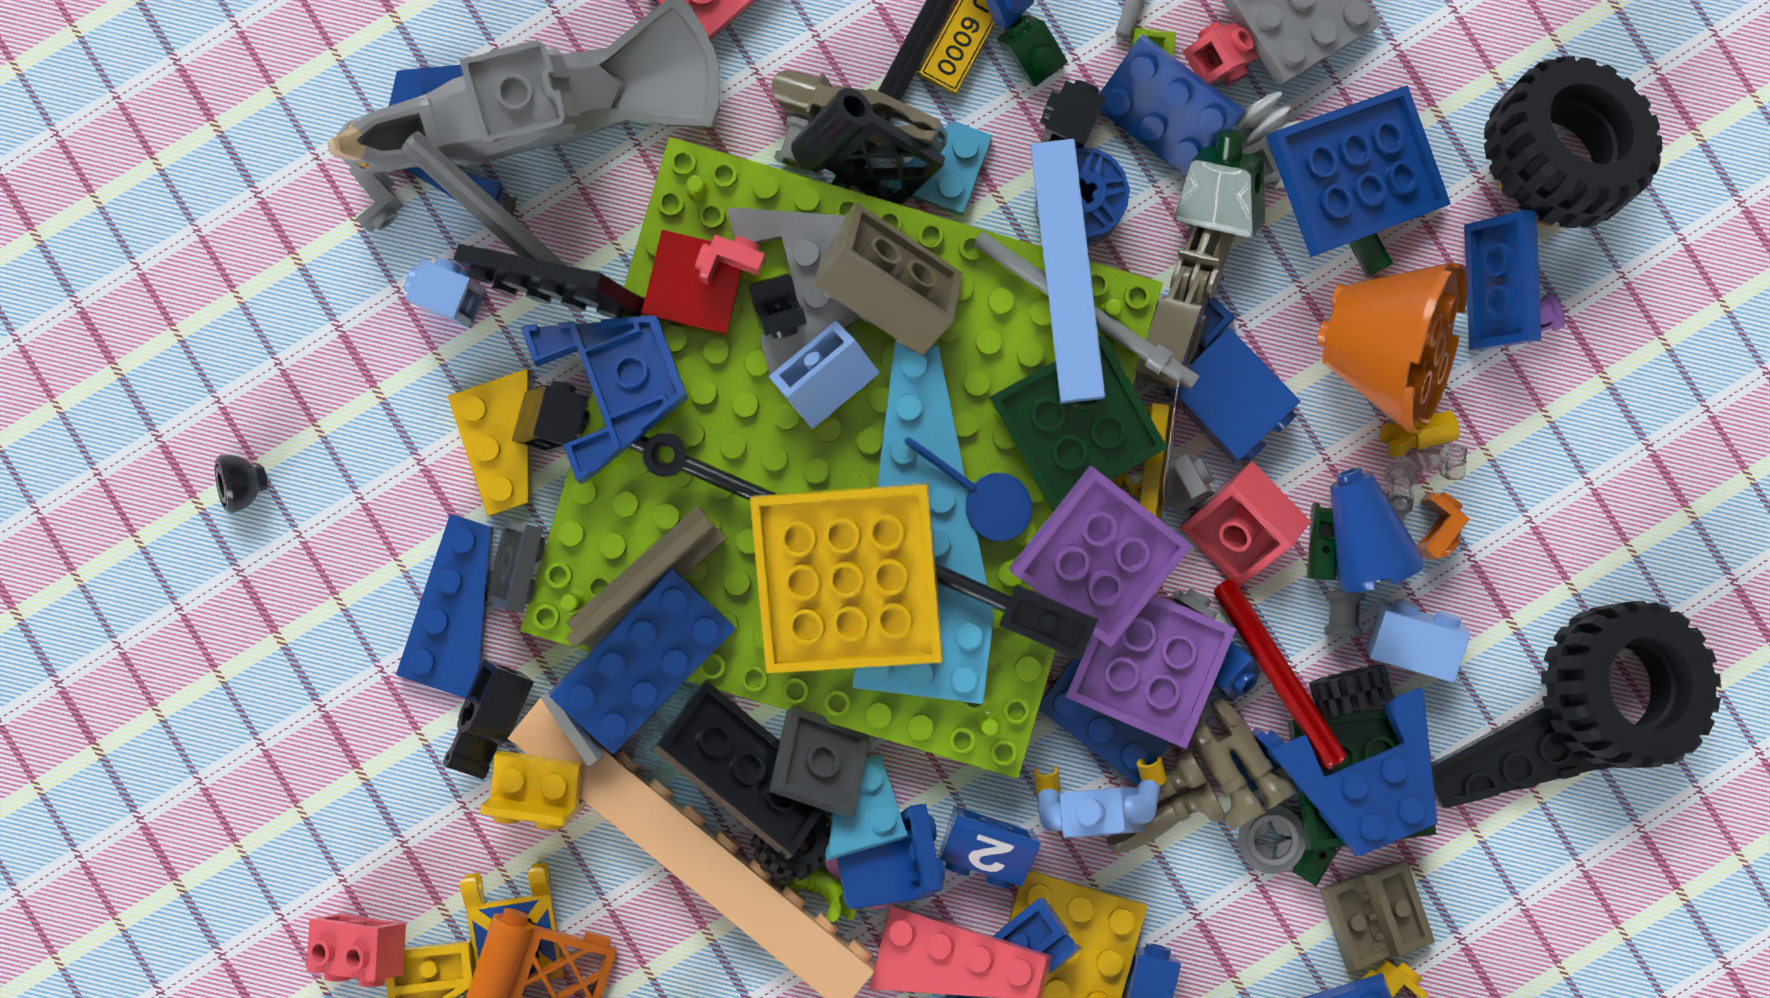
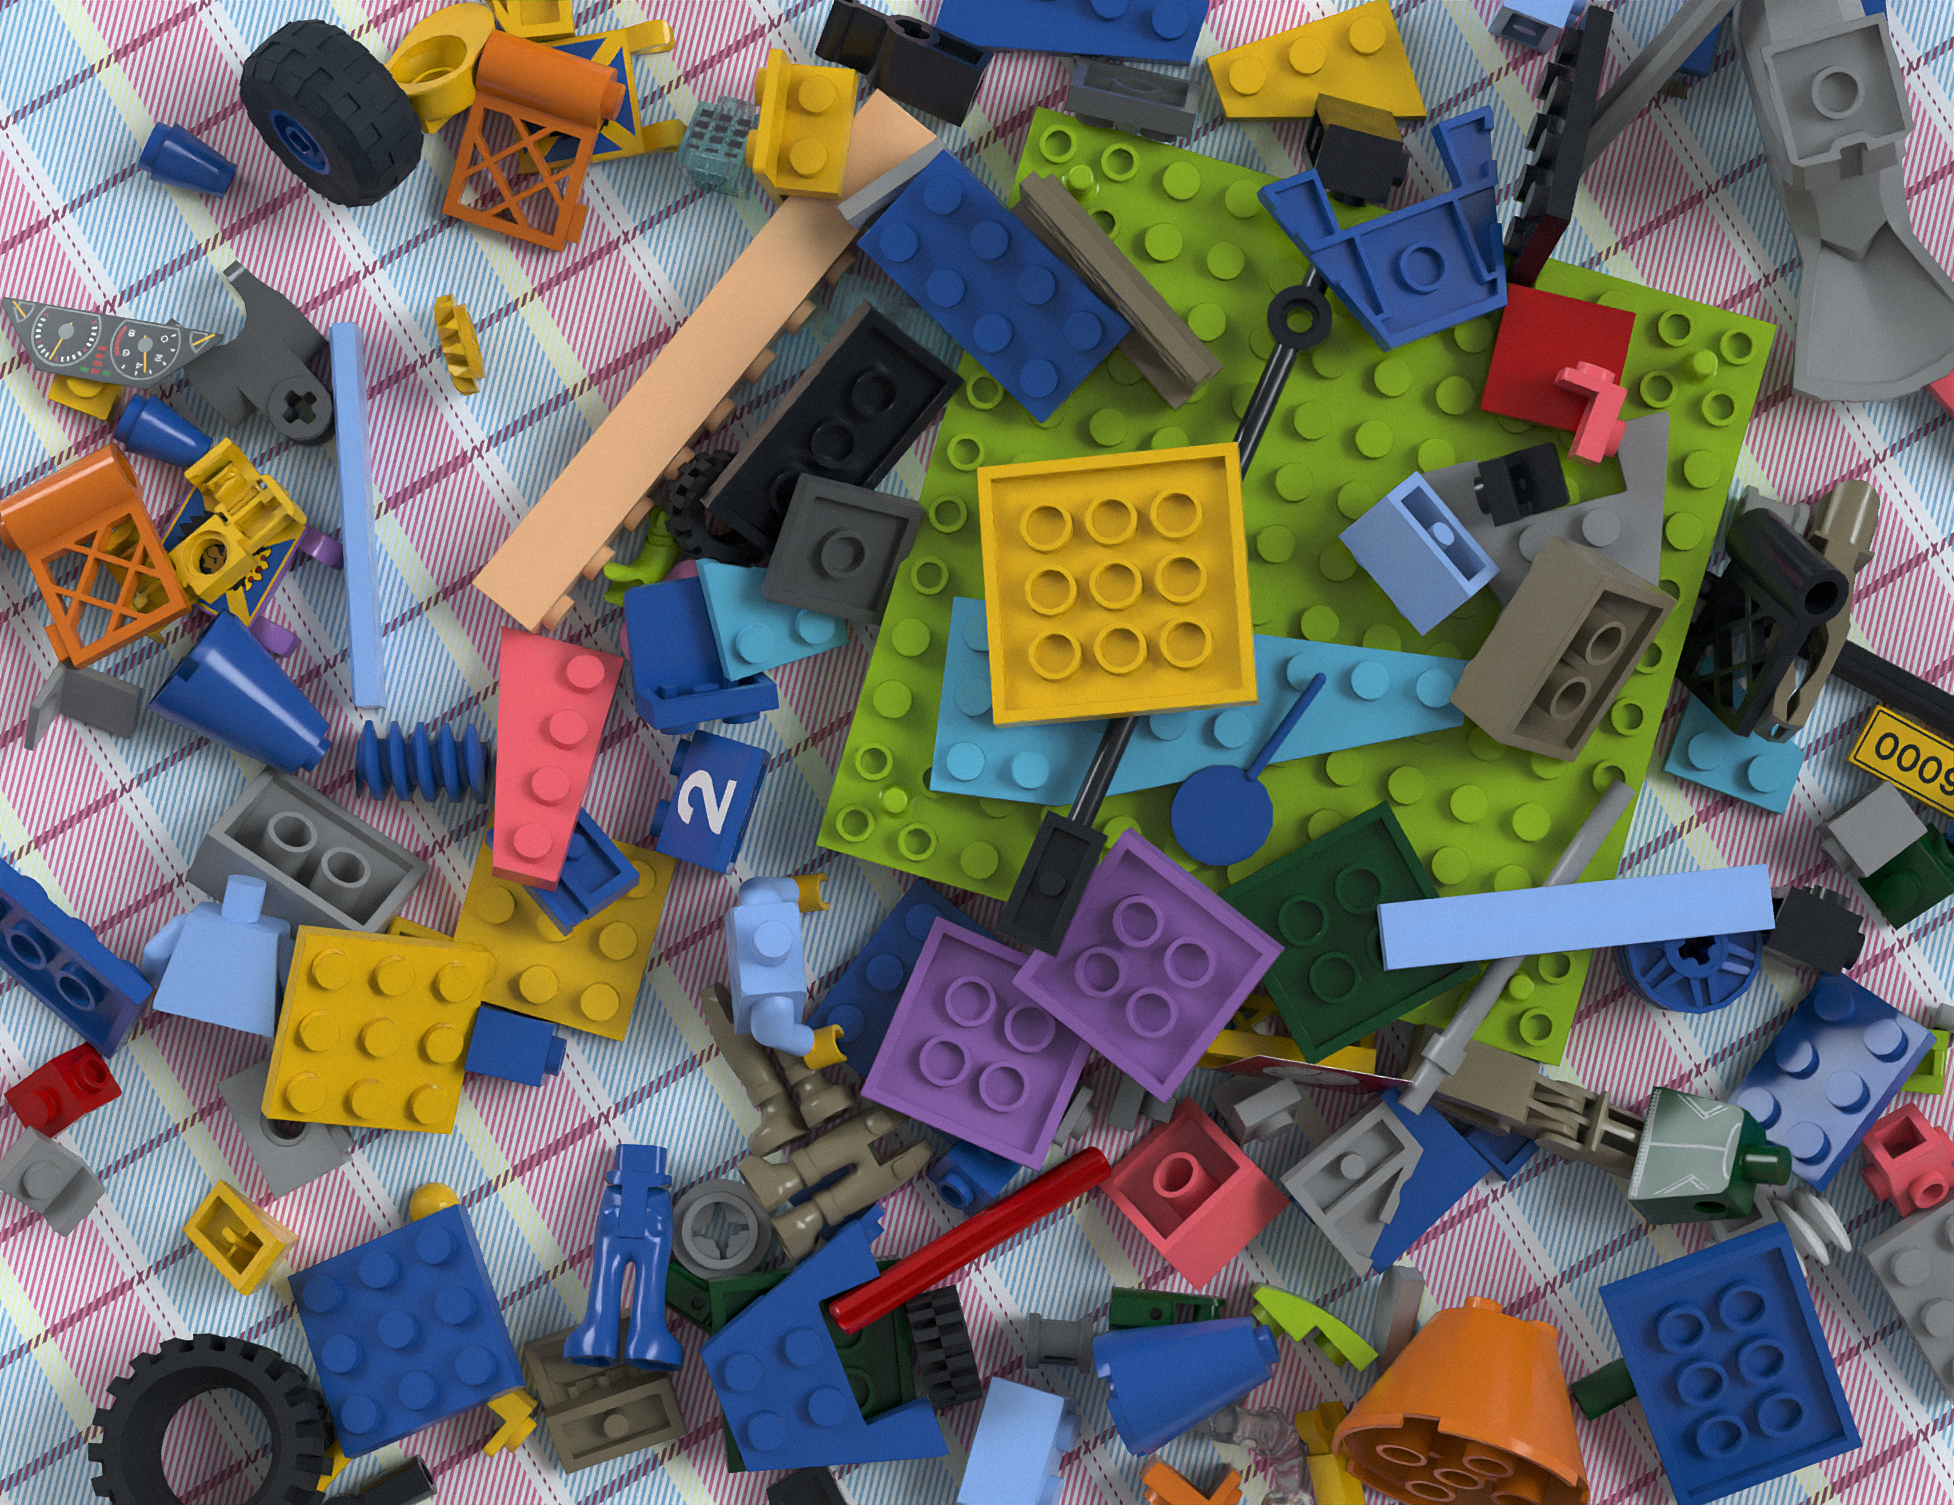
camera: 90 degrees right, 0 degrees up
none -> blue piece [562,1144,685,1372]
none -> clear light blue slope [674,96,760,200]
none -> dark grey tile [1107,1072,1178,1132]
none -> lime slope [1249,1282,1379,1372]
none -> light grey wing [1279,1096,1424,1278]
none -> light grey tile [1374,1265,1425,1379]
none -> light grey brick [1816,780,1928,878]

